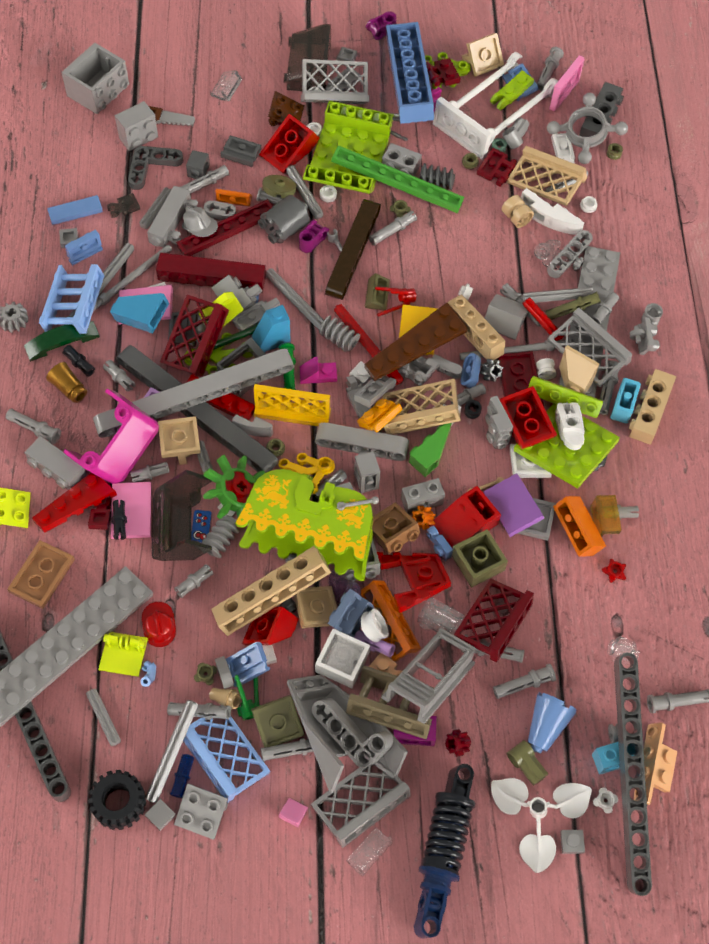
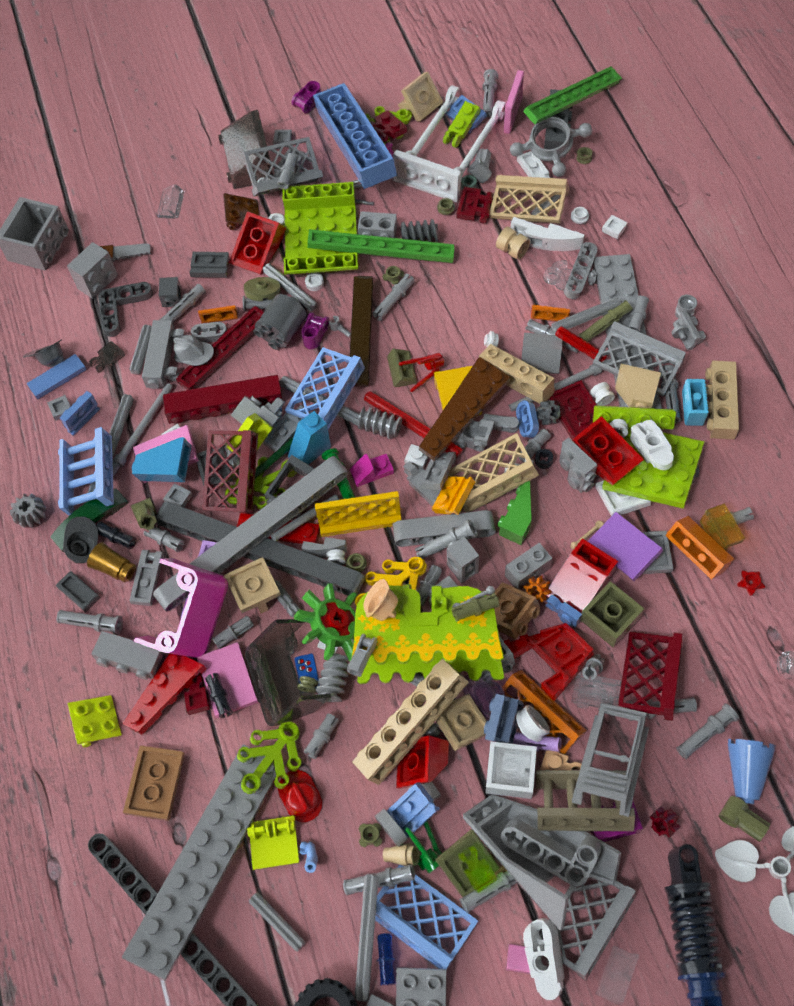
camera: 10 degrees left, 0 degrees up
none -> dark grey piece [23,340,64,367]
none -> dark grey tile [55,571,100,613]
none -> dark grey piece [63,517,98,564]
none -> light grey plate [129,550,164,606]
none -> olive piece [131,498,157,531]
none -> light grey plate [163,483,192,508]
none -> lime plant [237,722,301,794]
none -> light grey bar [271,495,339,542]
none -> light grey pin [277,153,298,189]
none -> light blue fence [285,348,365,429]
none -> olive bush [297,676,319,694]
none -> white bush [327,549,346,565]
none -> light grey bar [347,633,377,677]
none -> light nougat piece [364,579,398,621]
none -> light grey pin [415,520,478,559]
none -> olive pin [451,593,500,622]
none -> clear neon green plate [458,846,498,893]
none -> bright green plate [523,66,622,125]
none -> white piece [523,918,565,1000]
none -> orange slope [531,305,570,321]
none -> light grey axle [582,654,605,680]
none -> white plate [602,215,627,239]
none -> white bush [610,419,628,438]

